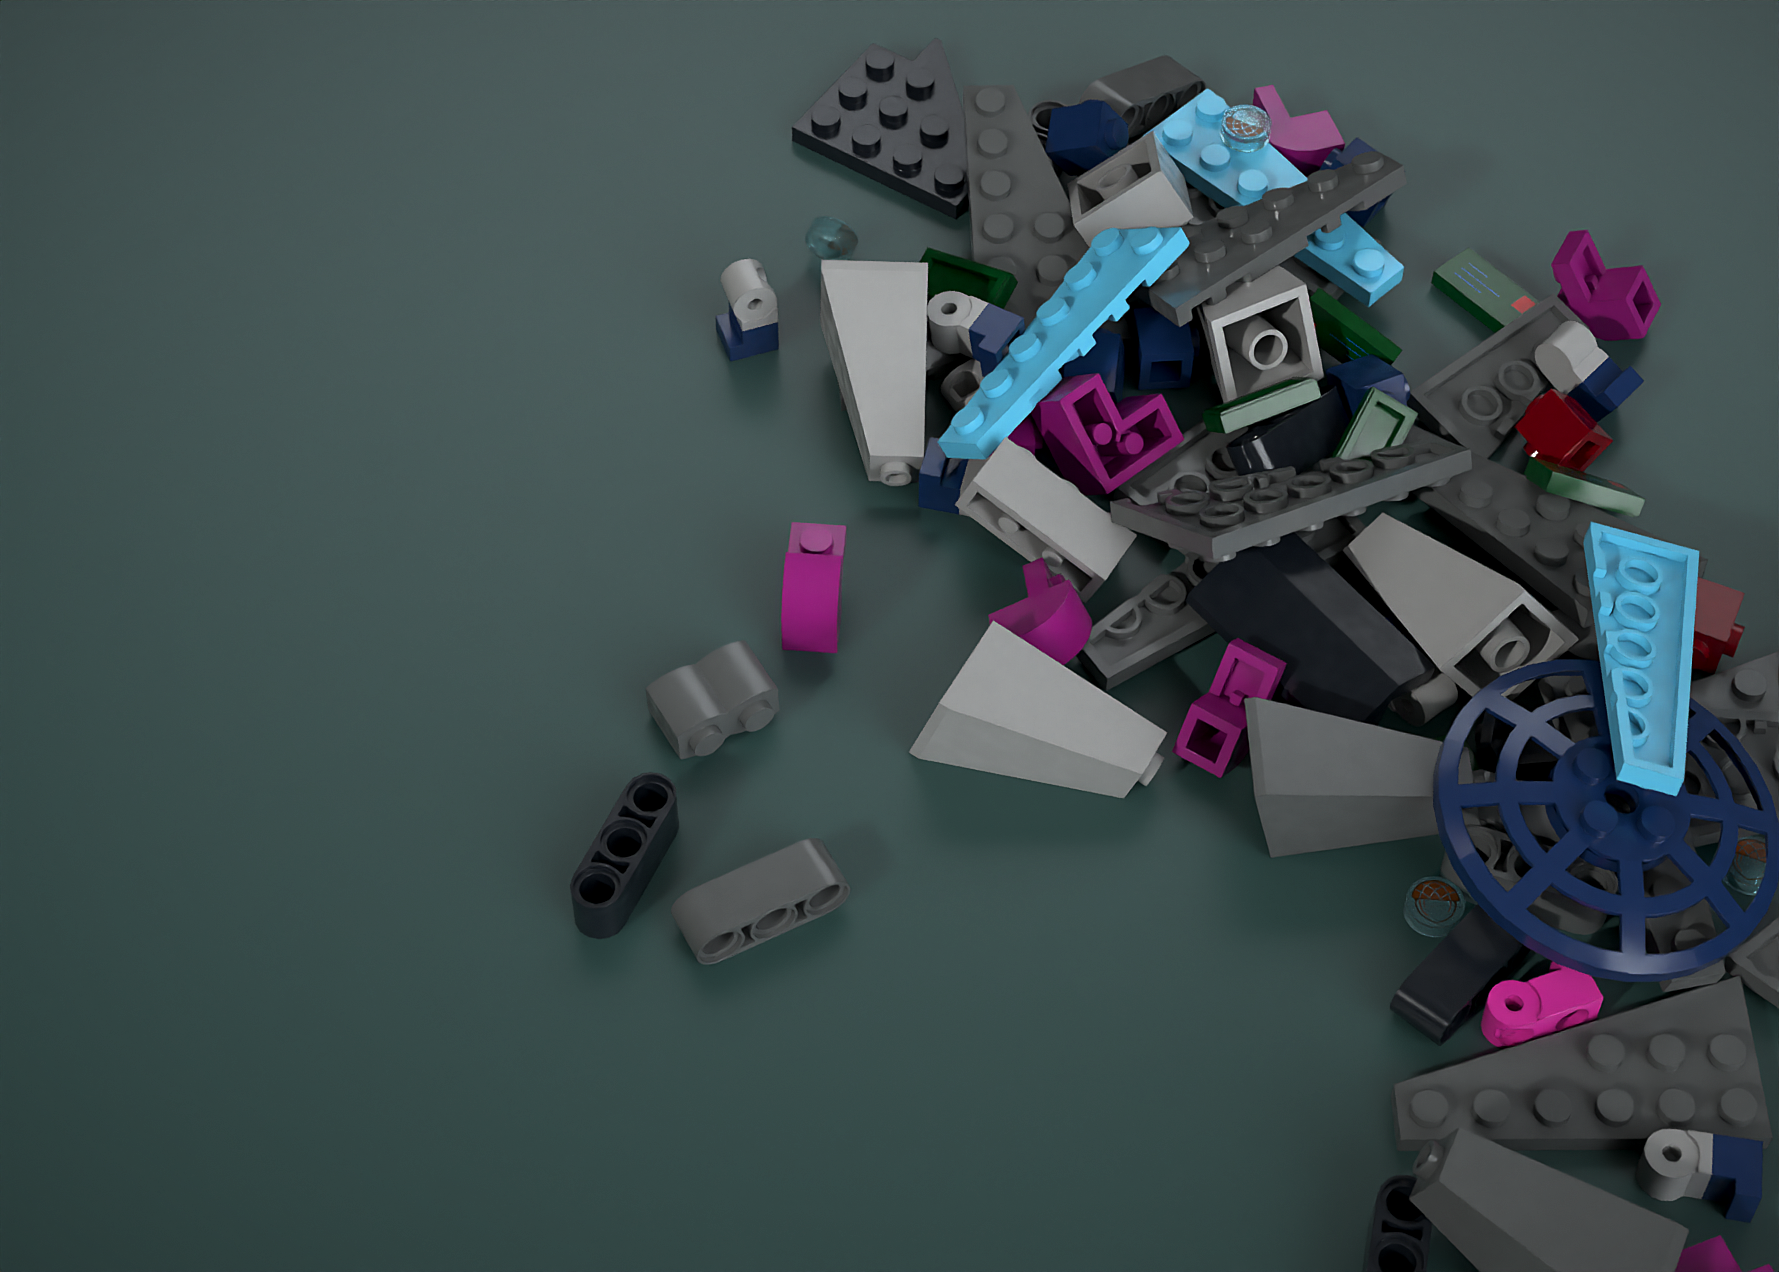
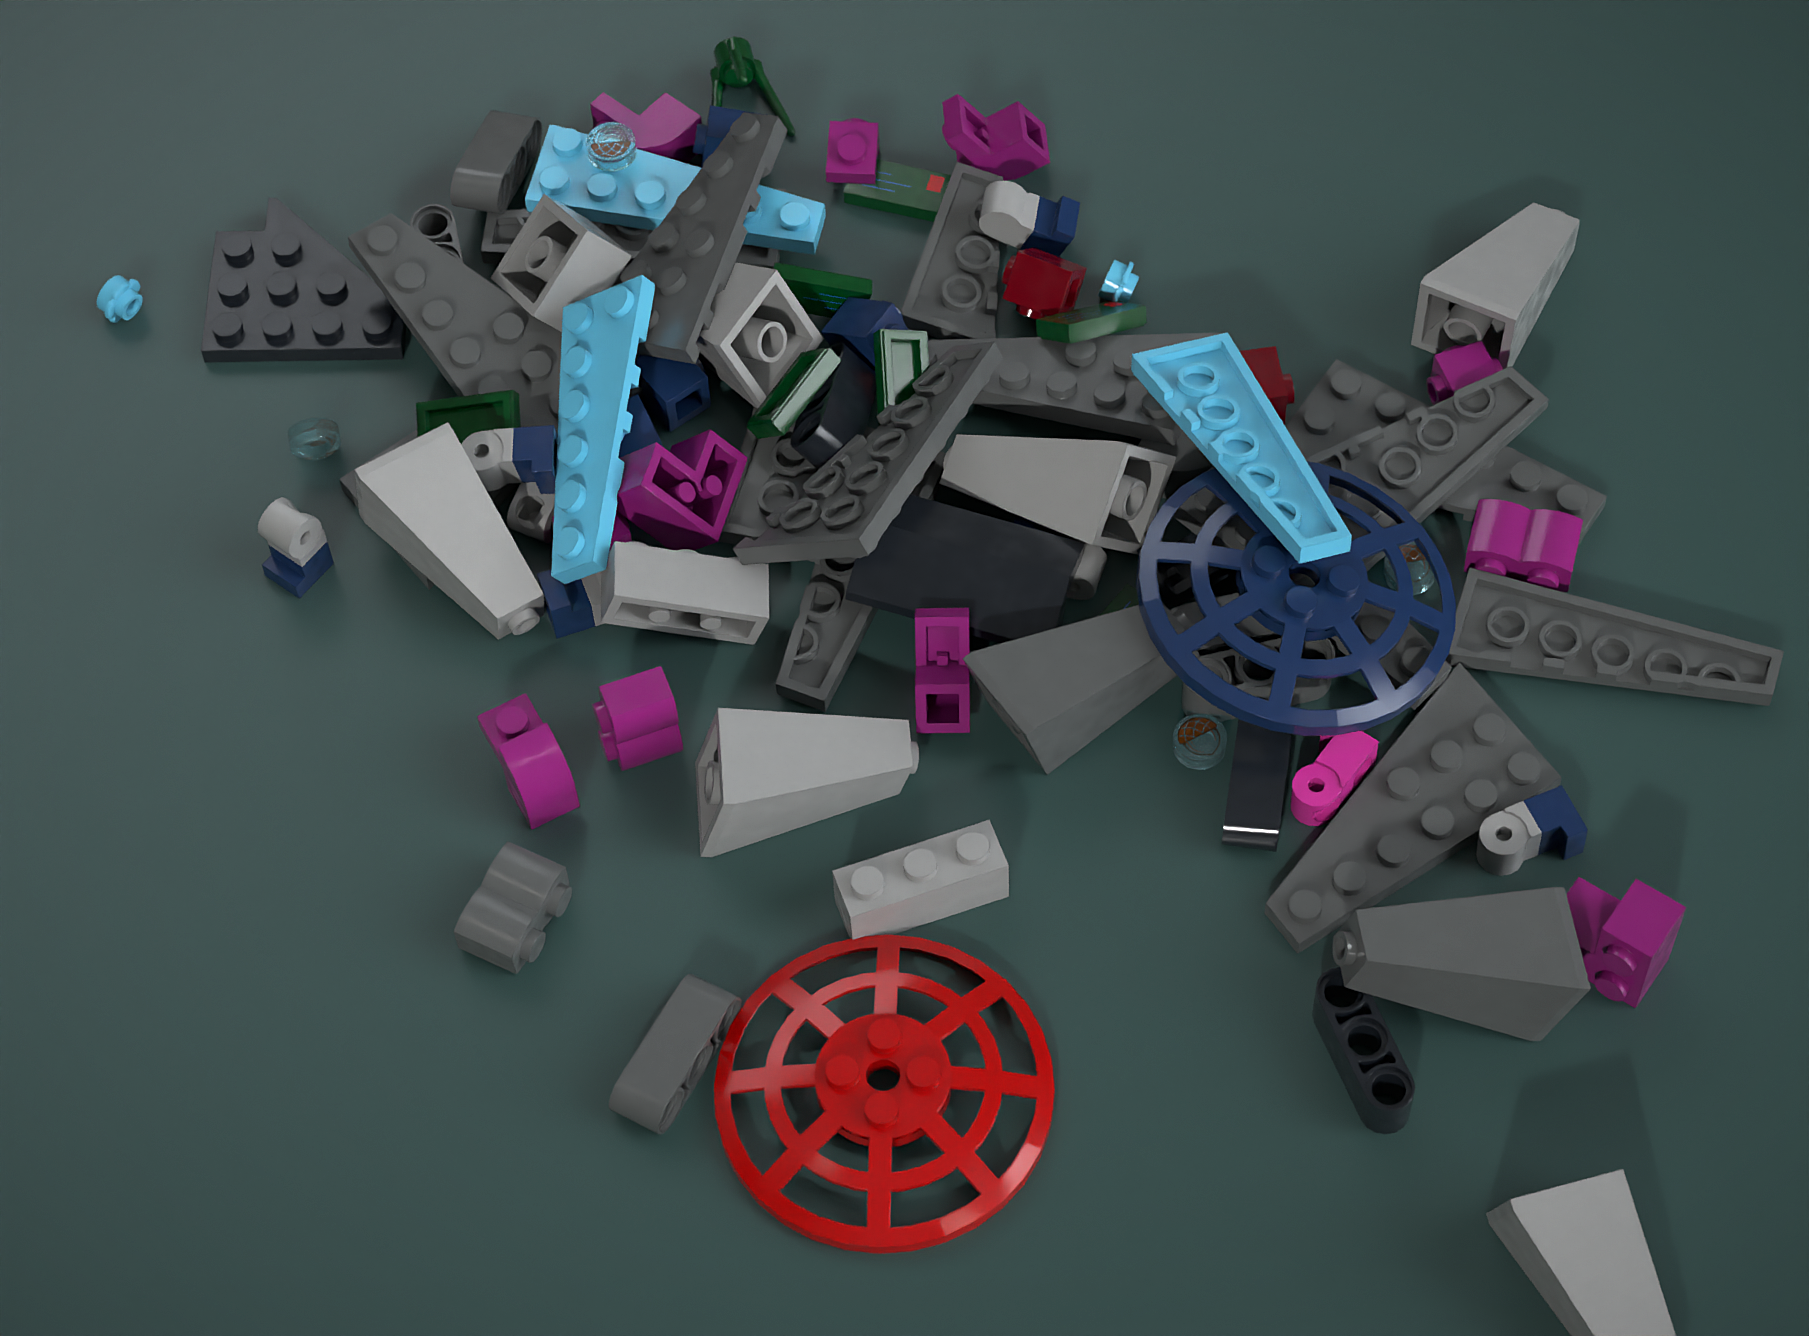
camera: 30 degrees left, 5 degrees up
black beam [570,772,679,939] -> none
magenta brick [988,557,1092,665] -> none
dark blue brick [1045,100,1129,176] -> none
none -> medium azure plate [96,275,143,323]
none -> magenta brick [592,666,683,772]
none -> dark green plant [710,37,795,137]
none -> red dish [714,934,1055,1254]
none -> magenta bracket [826,118,880,184]
none -> light grey brick [832,820,1009,940]
none -> medium azure plate [1098,259,1140,303]

